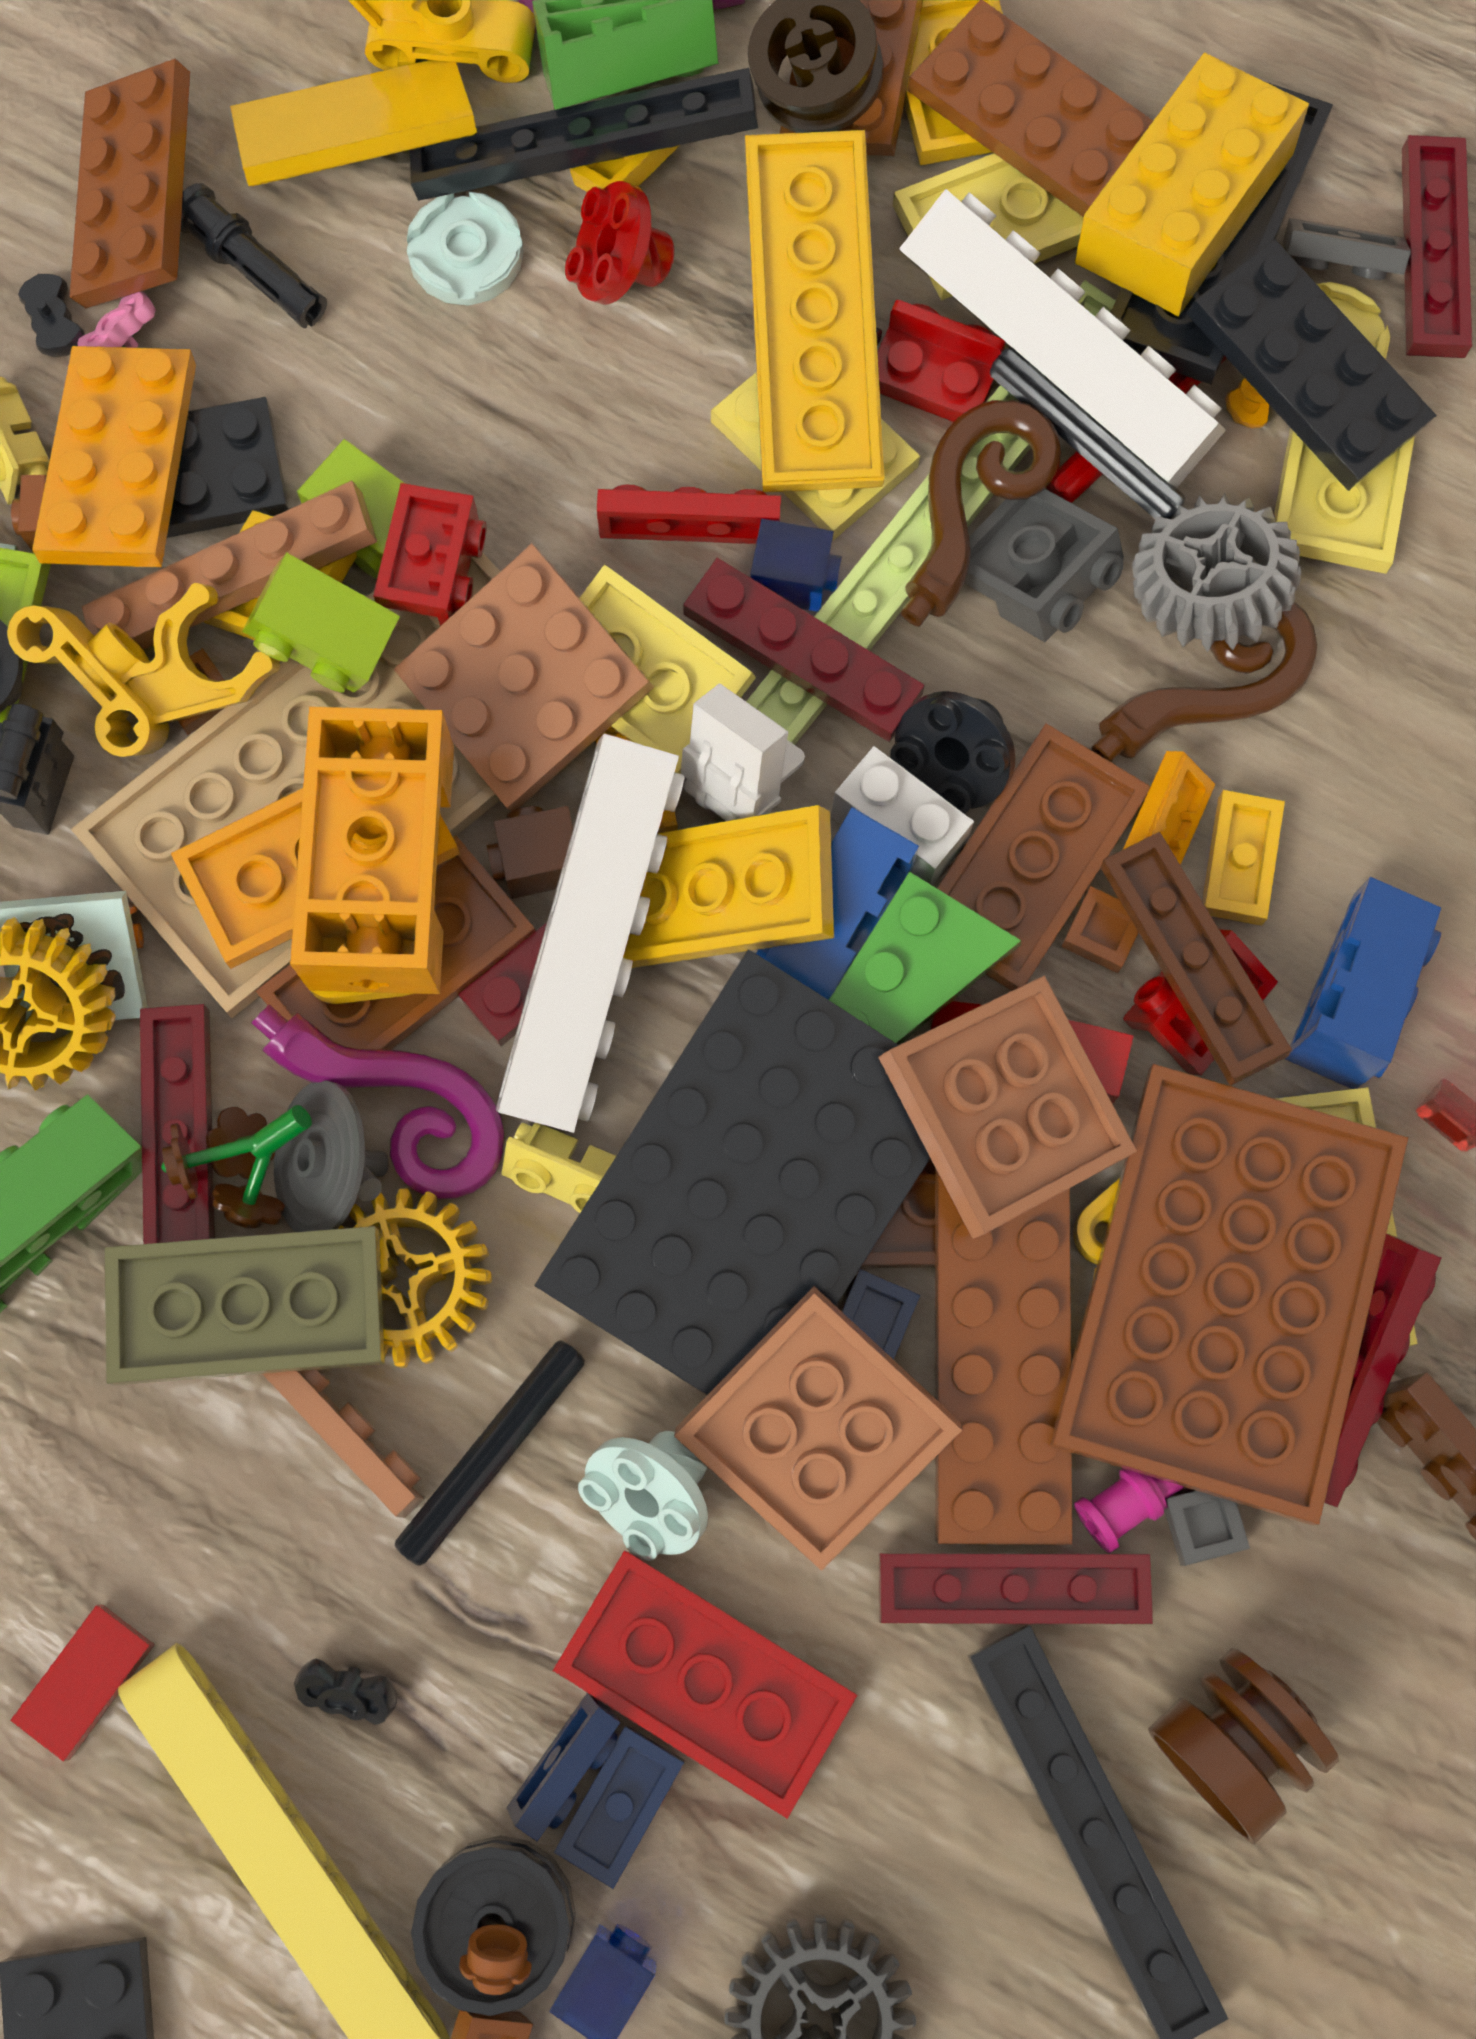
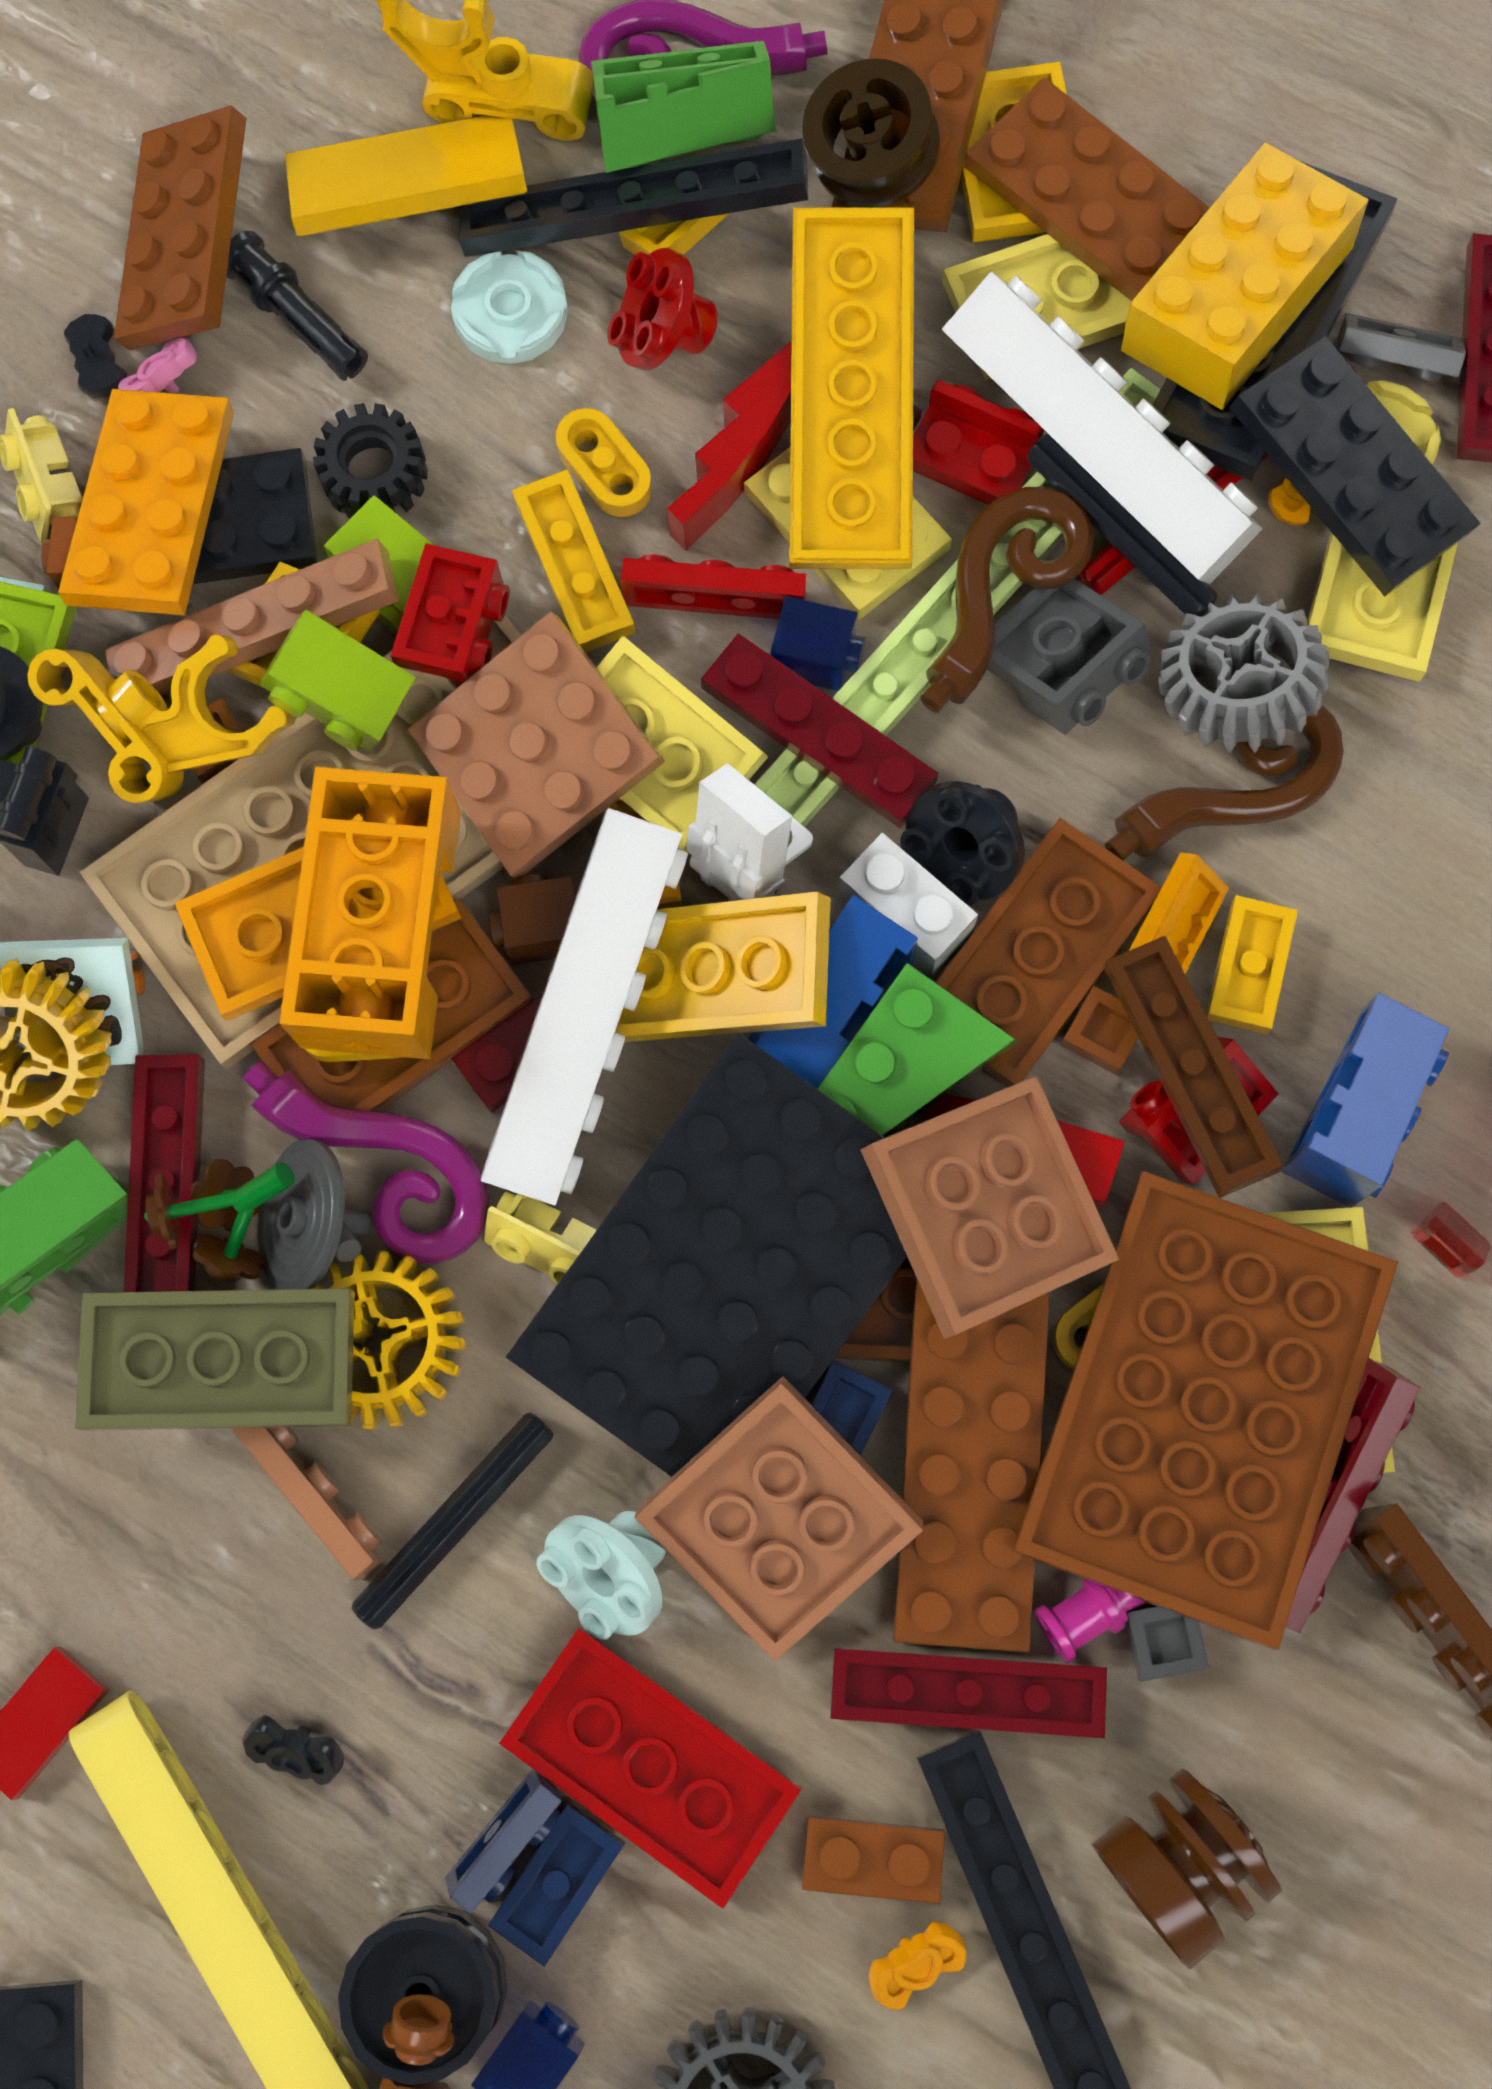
camera: 10 degrees right, 0 degrees up
none -> black tyre [313,403,428,518]
none -> yellow plate [512,469,636,653]
none -> yellow plate [556,408,652,517]
none -> red slope [667,341,792,551]
none -> dark orange plate [802,1815,945,1904]
none -> light orange piece [868,1921,967,2010]

